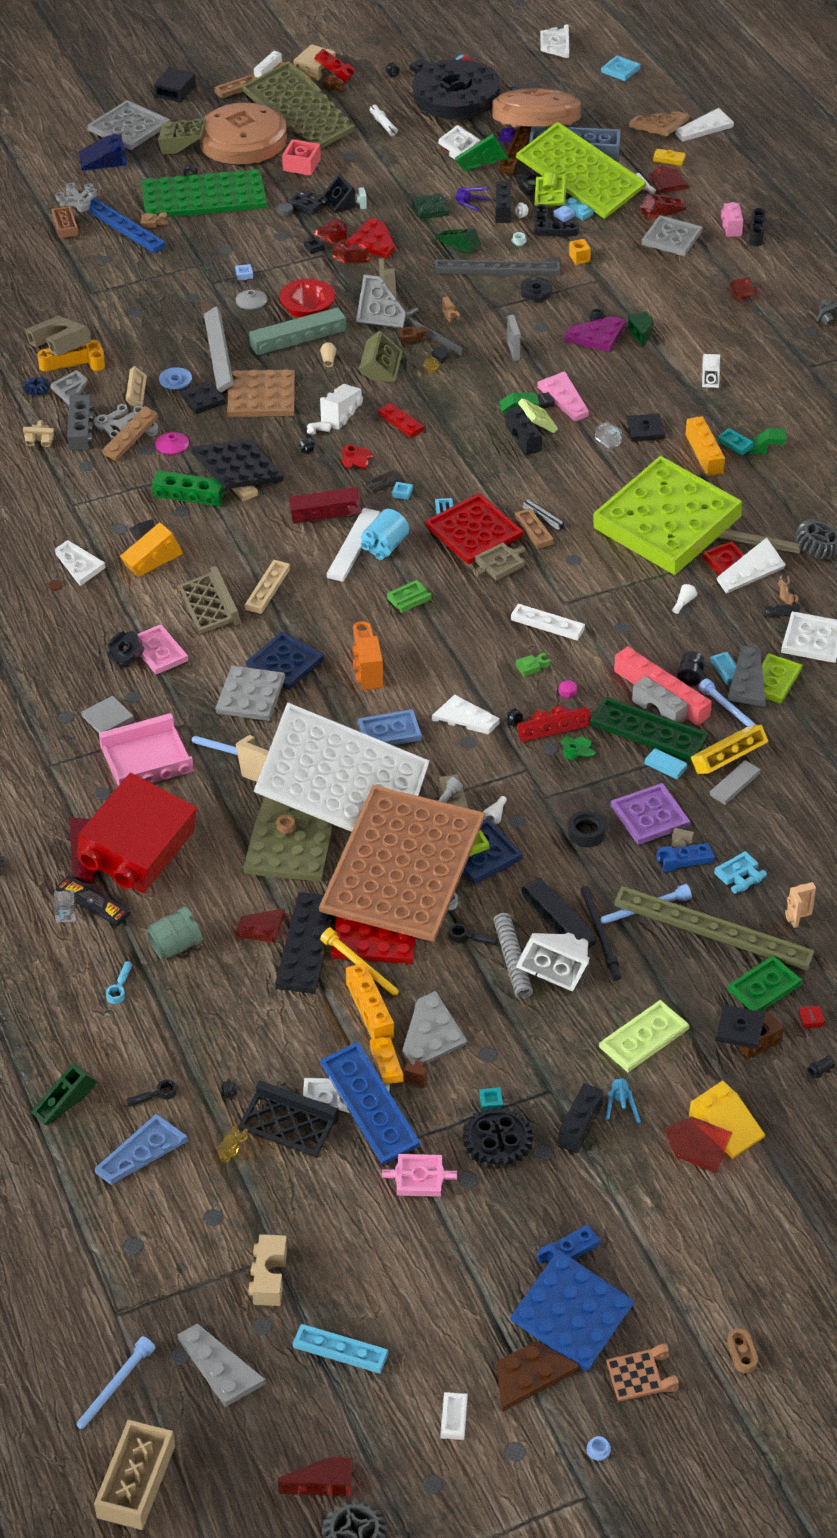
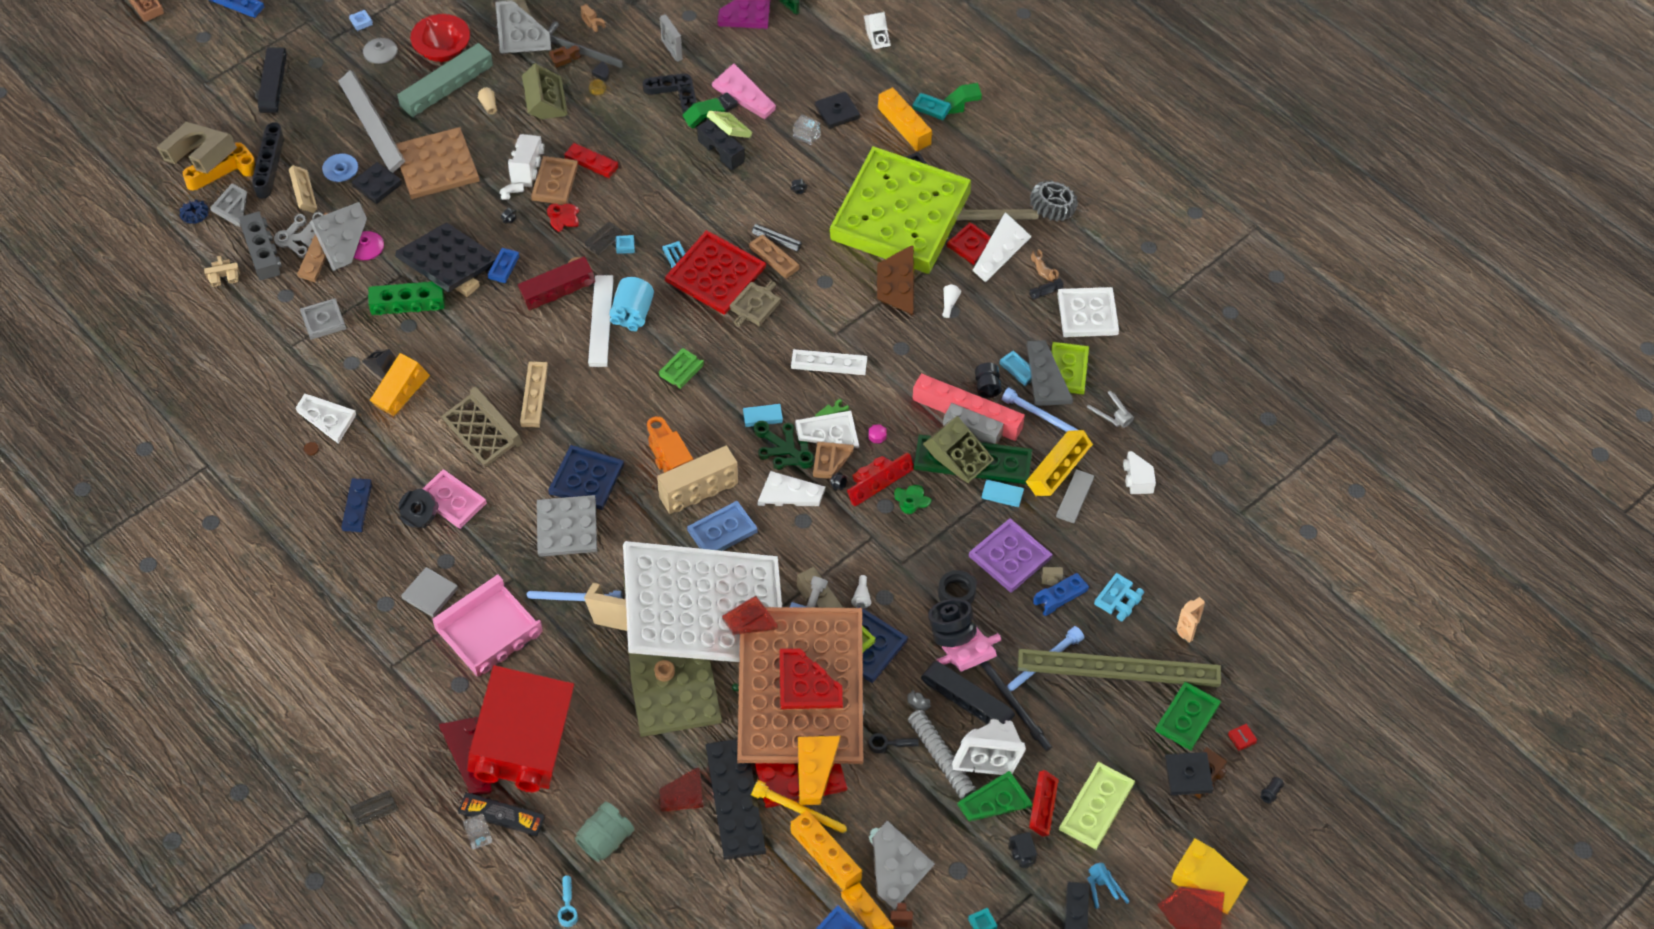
camera: 20 degrees left, 10 degrees up
none -> black beam [252,122,284,199]
none -> black beam [258,47,287,113]
none -> light grey tile [300,298,346,340]
none -> light grey plate [310,202,367,271]
none -> dark blue plate [341,478,372,532]
none -> blue plate [488,248,519,283]
none -> medium nougat plate [531,156,578,205]
none -> black beam [643,73,697,114]
none -> tan brick [657,445,738,515]
none -> clear red wing [722,596,778,635]
none -> medium azure tile [743,404,783,427]
none -> dark green plant [754,421,815,470]
none -> red plate [779,648,843,709]
none -> black plate [790,179,808,194]
none -> white wing [795,411,859,449]
none -> light orange wedge [798,736,840,805]
none -> medium nougat wing [813,442,854,479]
none -> reddish brown wing [877,246,914,315]
none -> dark grey plate [907,690,931,711]
none -> olive slope [923,415,994,483]
none -> black wheel [928,599,977,647]
none -> bright pink plate [937,627,1001,672]
none -> green wing [957,771,1033,822]
none -> black brick [1008,832,1038,868]
none -> red plate [1029,770,1059,837]
none -> light grey plant [1087,391,1134,428]
none -> white slope [1123,451,1156,494]

